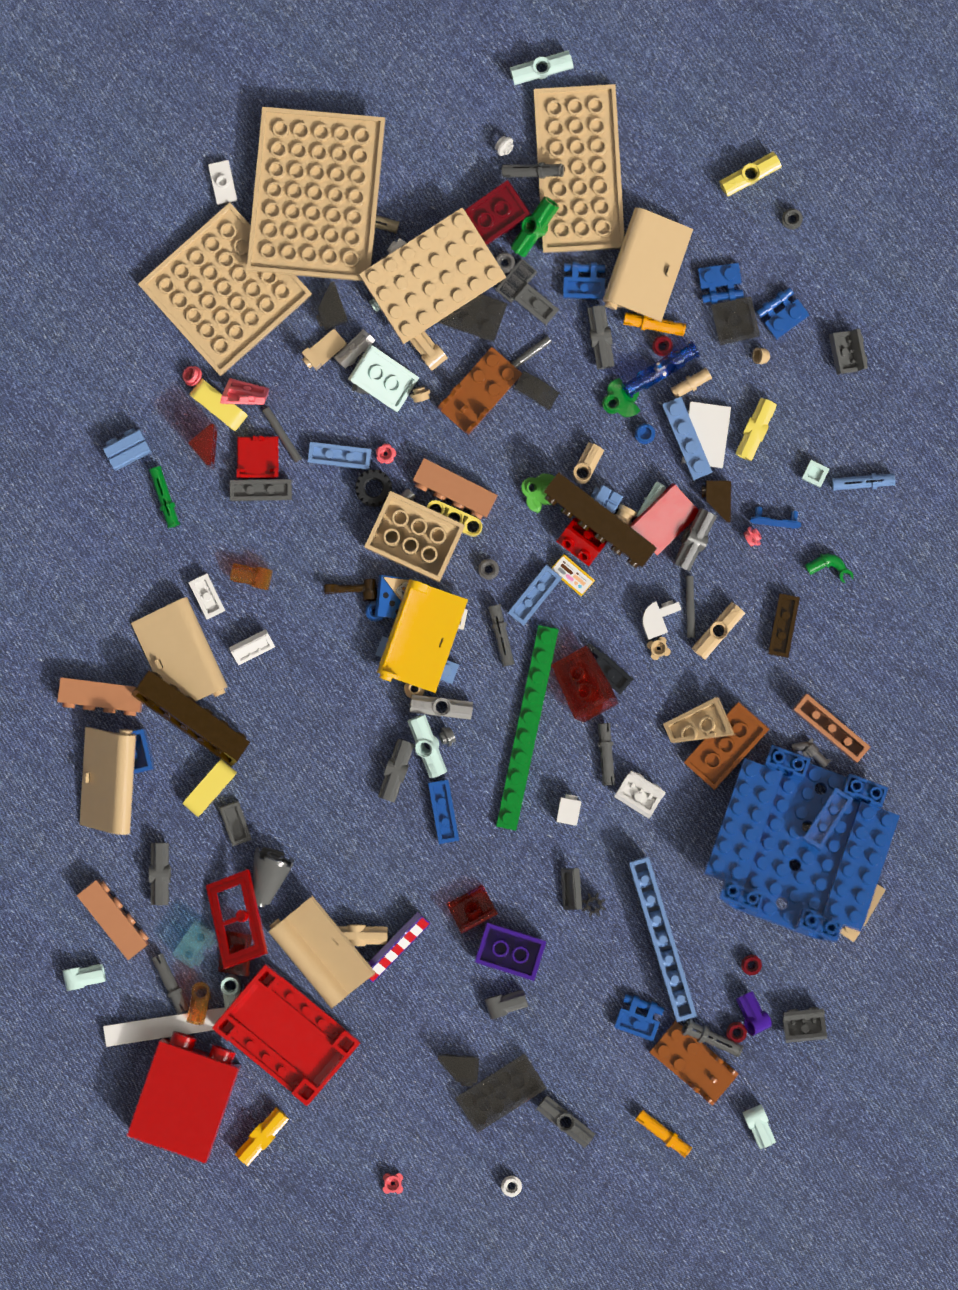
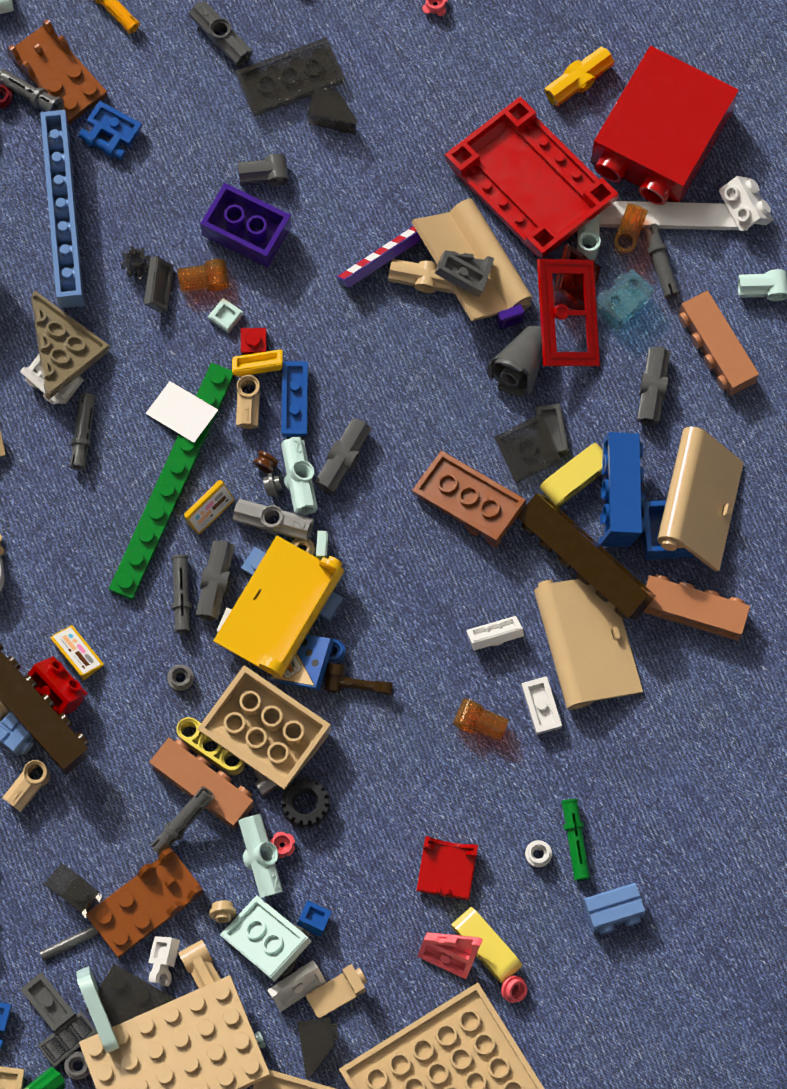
camera: 170 degrees left, 15 degrees down
clear red slope [188,424,218,469] -> none
dark grey plate [230,479,292,501] -> none
dark grey bar [262,407,302,463] -> none
medium blue plate [308,442,371,470] -> none
clear red slope [447,884,498,934] -> none
medium blue plate [508,565,562,626] -> none
bright green plate [521,473,555,513] -> none
clear red slope [551,646,619,723] -> none
white brick [556,794,581,826] -> none
black hinge [578,643,633,695] -> none
none -> dark tan tile [31,291,110,400]
none -> light aqua beam [76,966,120,1053]
none -> white sticker [146,382,218,442]
none -> white plate [148,936,180,987]
none -> dark grey pin [151,786,215,855]
none -> clear orange piece [178,259,229,292]
none -> slope [184,480,234,534]
none -> dark grey piece [196,540,235,621]
none -> light aqua tile [208,298,244,334]
none -> yellow tile [232,350,283,377]
none -> tan piece [236,375,261,429]
none -> light aqua piece [238,814,283,898]
none -> red plate [241,328,267,356]
none -> reddish brown bush [252,451,279,473]
none -> blue plate [296,900,332,937]
none -> light aqua tile [316,531,328,560]
none -> hinge [412,450,527,548]
none -> dark grey wing [435,250,494,298]
none -> clear smoke tile [494,414,563,483]
none -> dark purple tile [496,304,524,330]
none -> white plate [525,840,552,868]
none -> blue wedge [599,432,645,548]
none -> white bracket [719,176,773,231]

